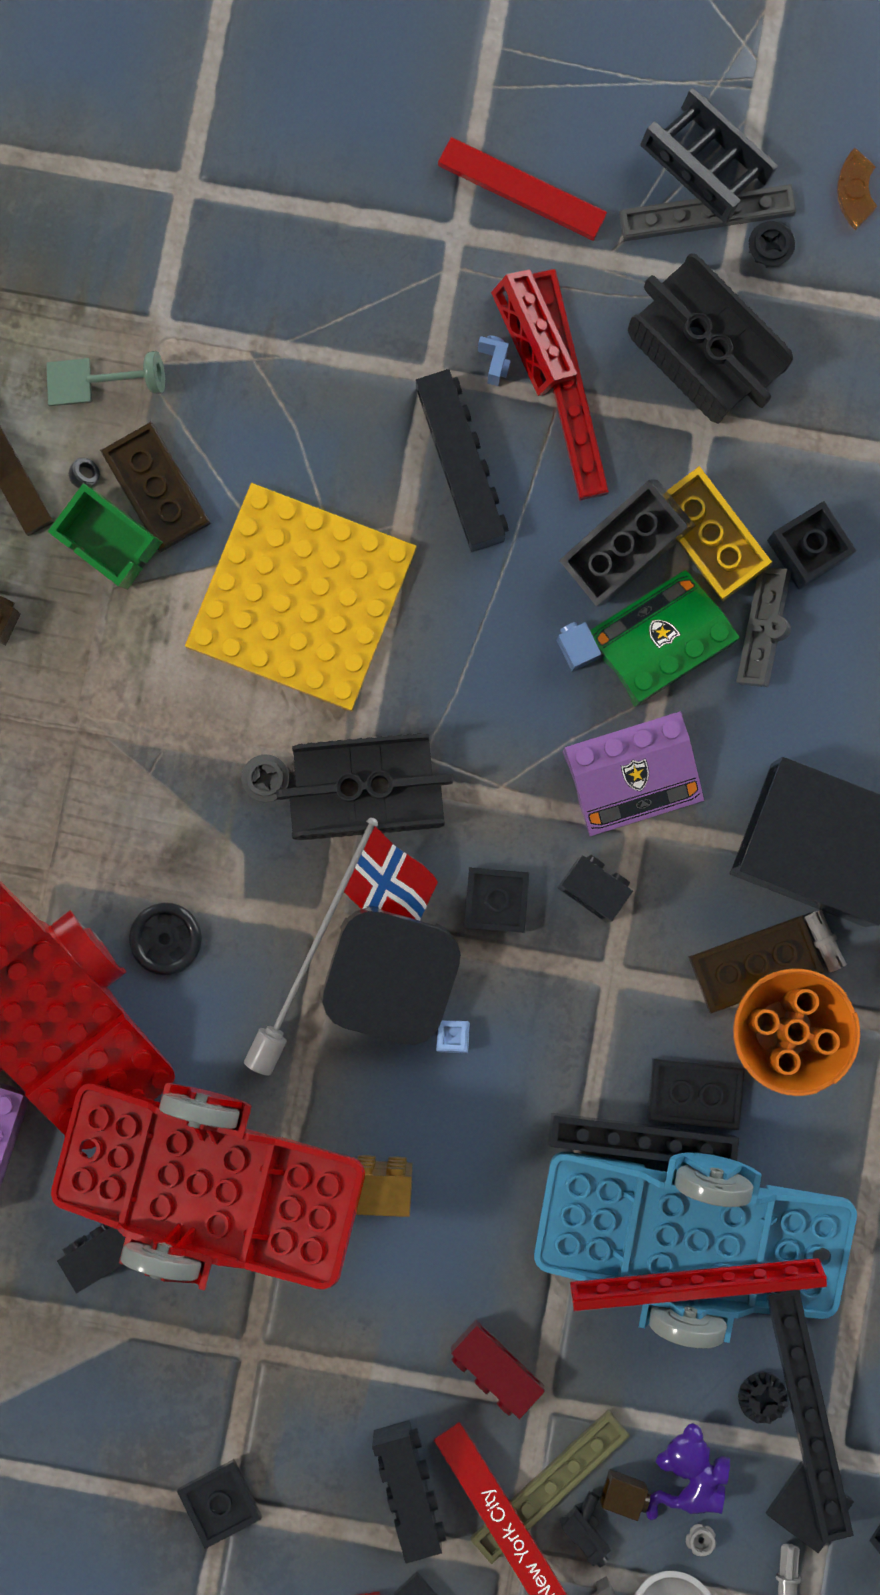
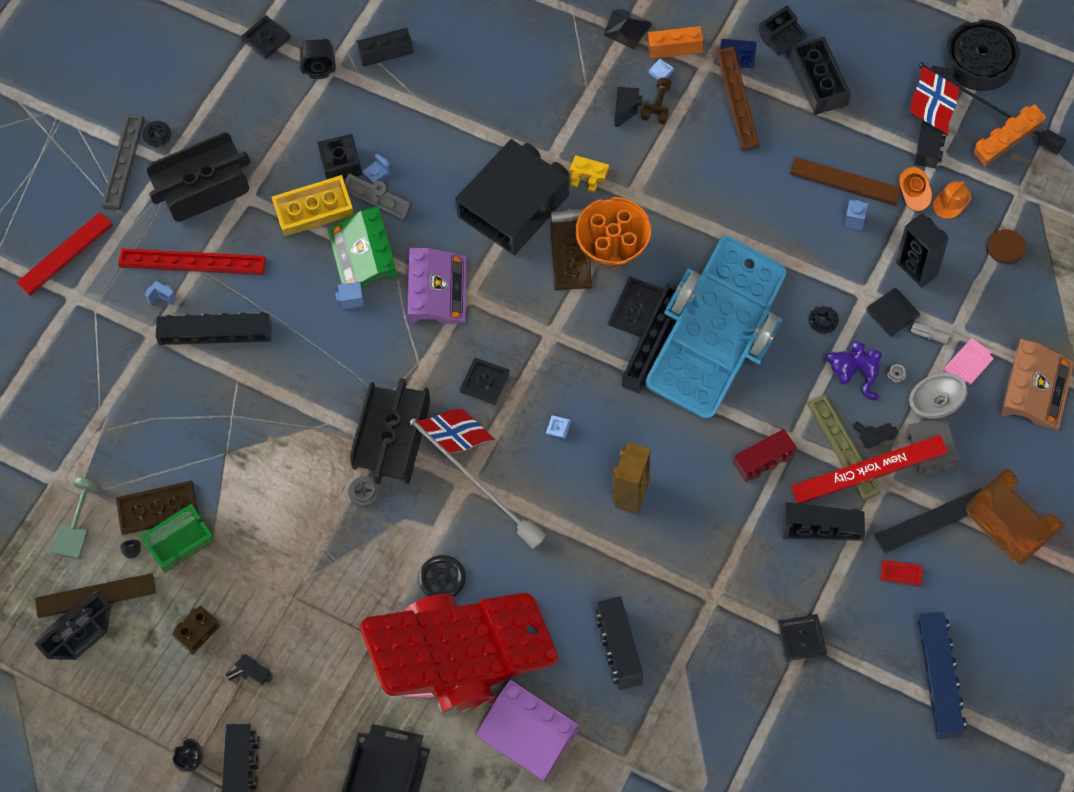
camera: 65 degrees left, 20 degrees down
red piece [51,1083,365,1291] -> none
yellow plate [185,483,417,712] -> none
black tile [321,906,461,1045] -> none
red fence [491,269,577,396] -> none
black brick [557,855,633,923] -> none
black brick [559,480,695,606] -> none
red tile [570,1258,827,1311] -> none
dark brown brick [600,1469,651,1521] -> none
black fence [640,88,778,223] -> none
black plate [766,1290,854,1543] -> none
clear orange tile [837,148,877,230] -> none
none -> medium blue bracket [362,154,391,184]

